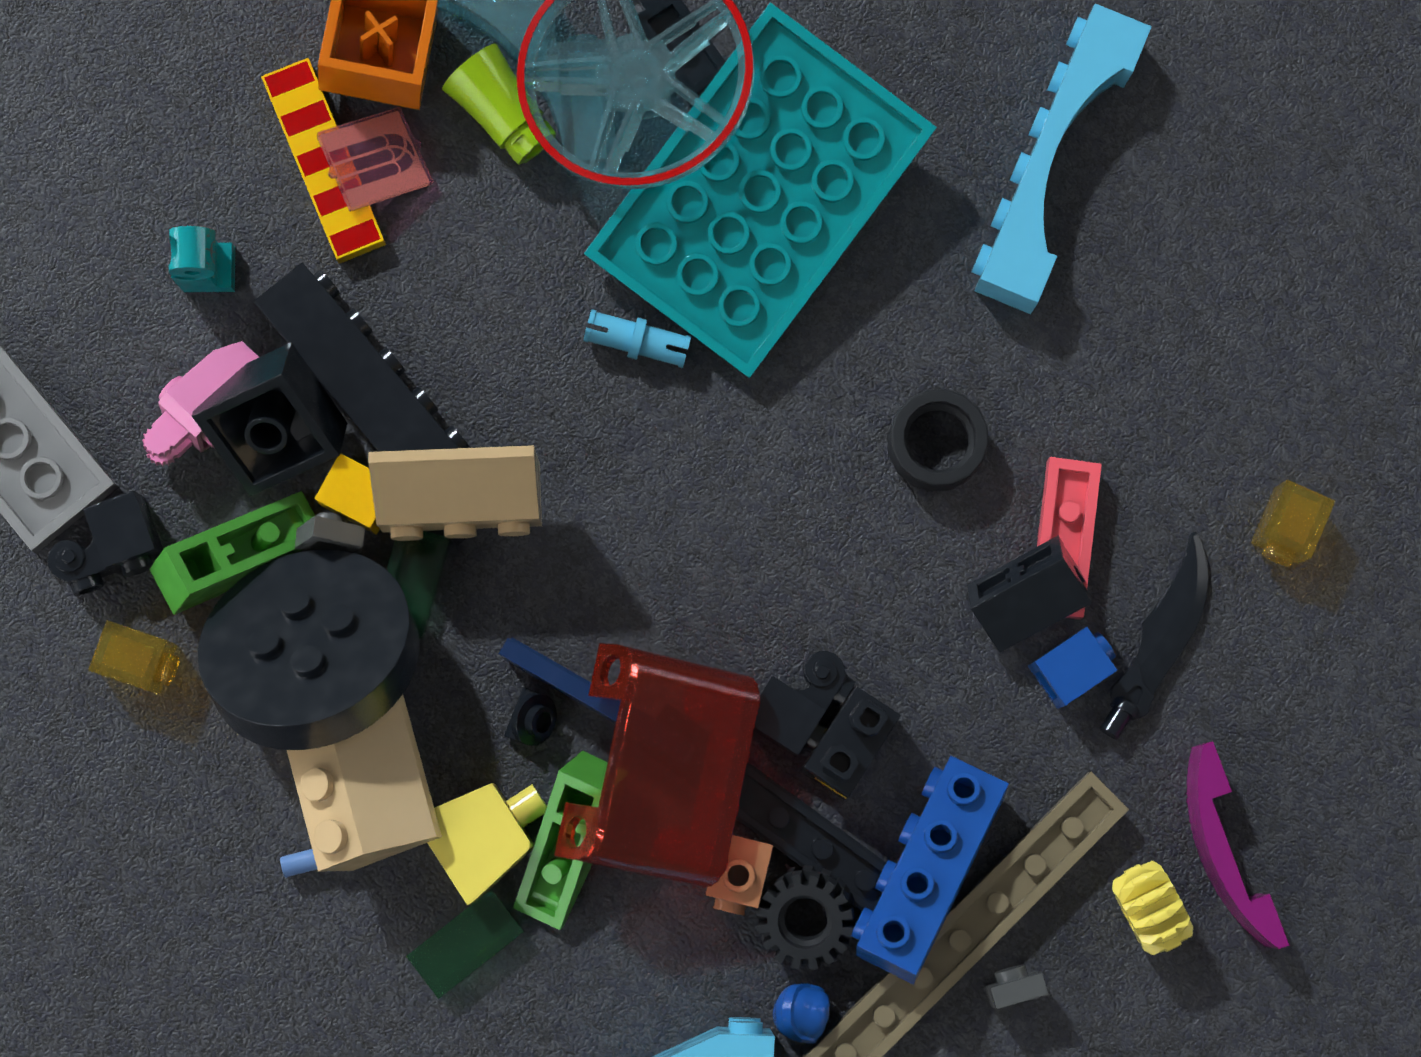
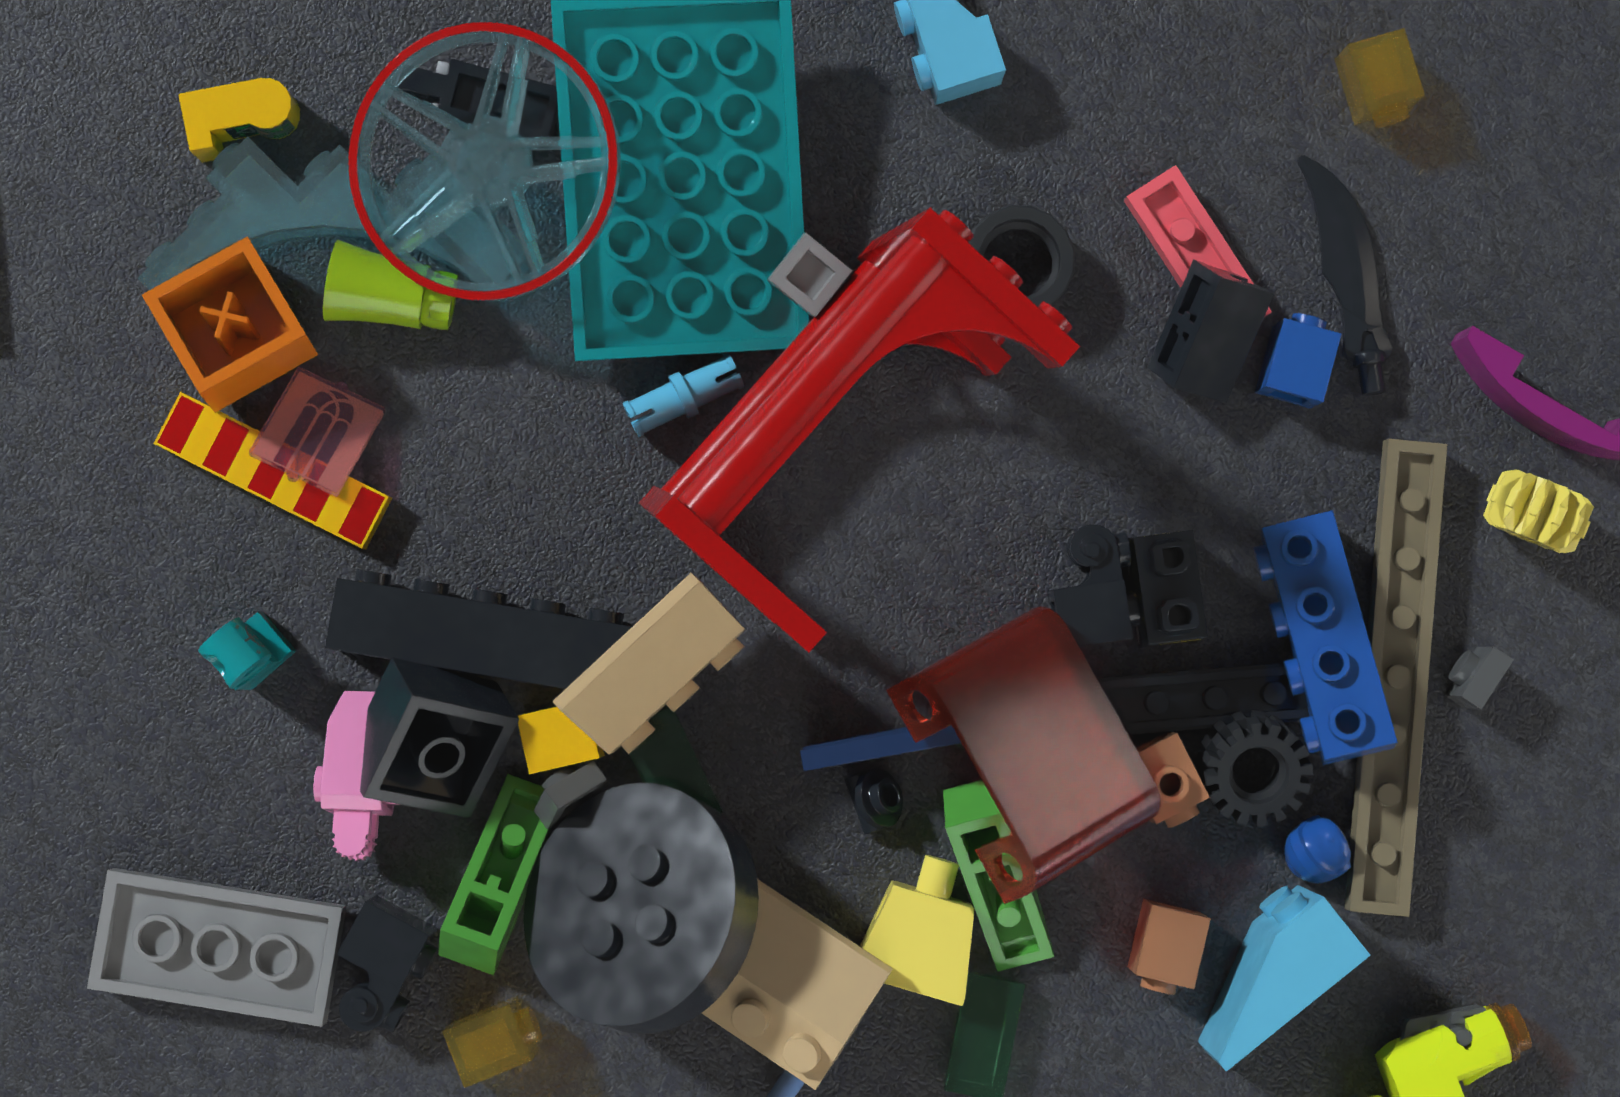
camera: 35 degrees left, 5 degrees up
none -> red arch [639,207,1080,653]
none -> light grey plate [767,233,852,317]
none -> nougat brick [1127,898,1211,995]

